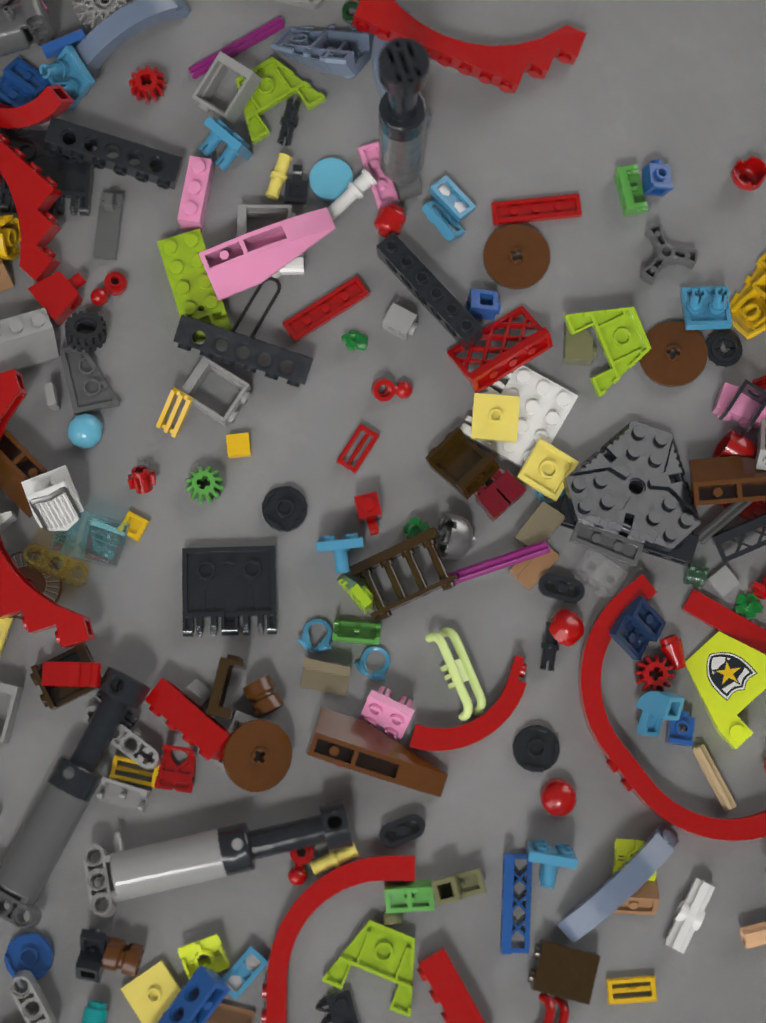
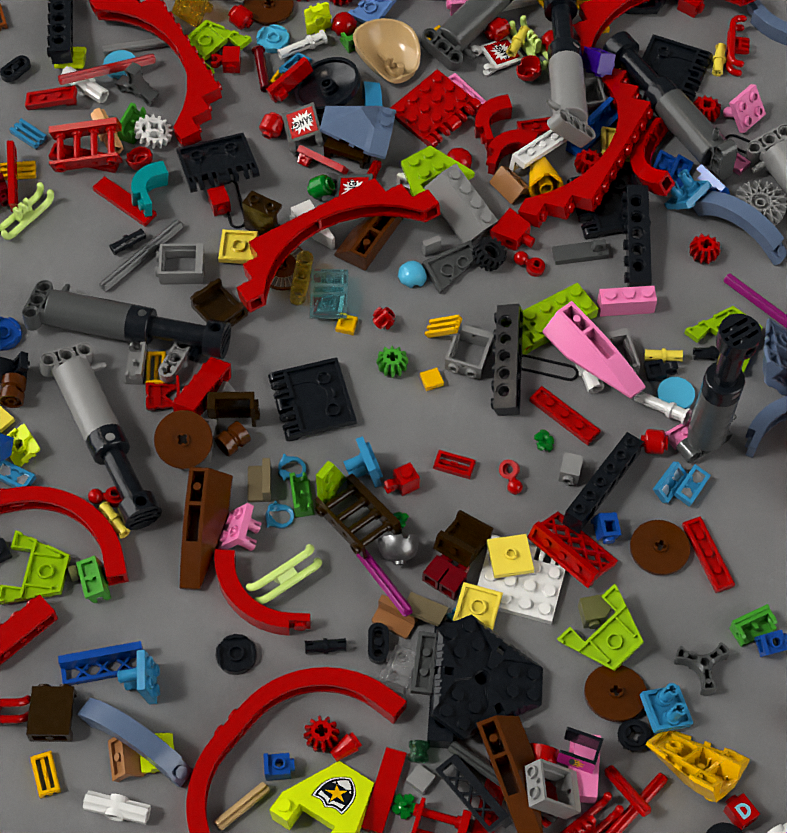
camera: 75 degrees right, 20 degrees down
white piece [21,465,84,531] -> none
red piece [41,662,102,687] -> none
light grey window [192,51,262,125] -> none
dark azure plate [198,117,253,172] -> none
black tile [262,486,308,532] -> none
black plate [379,814,425,848] -> none
olive brick [431,867,487,906] -> none
red hair [540,778,577,817] -> none
red hair [549,609,584,647] -> none
dark blue slope [608,596,666,661] -> none
dark azure brick [636,691,685,737] -> none

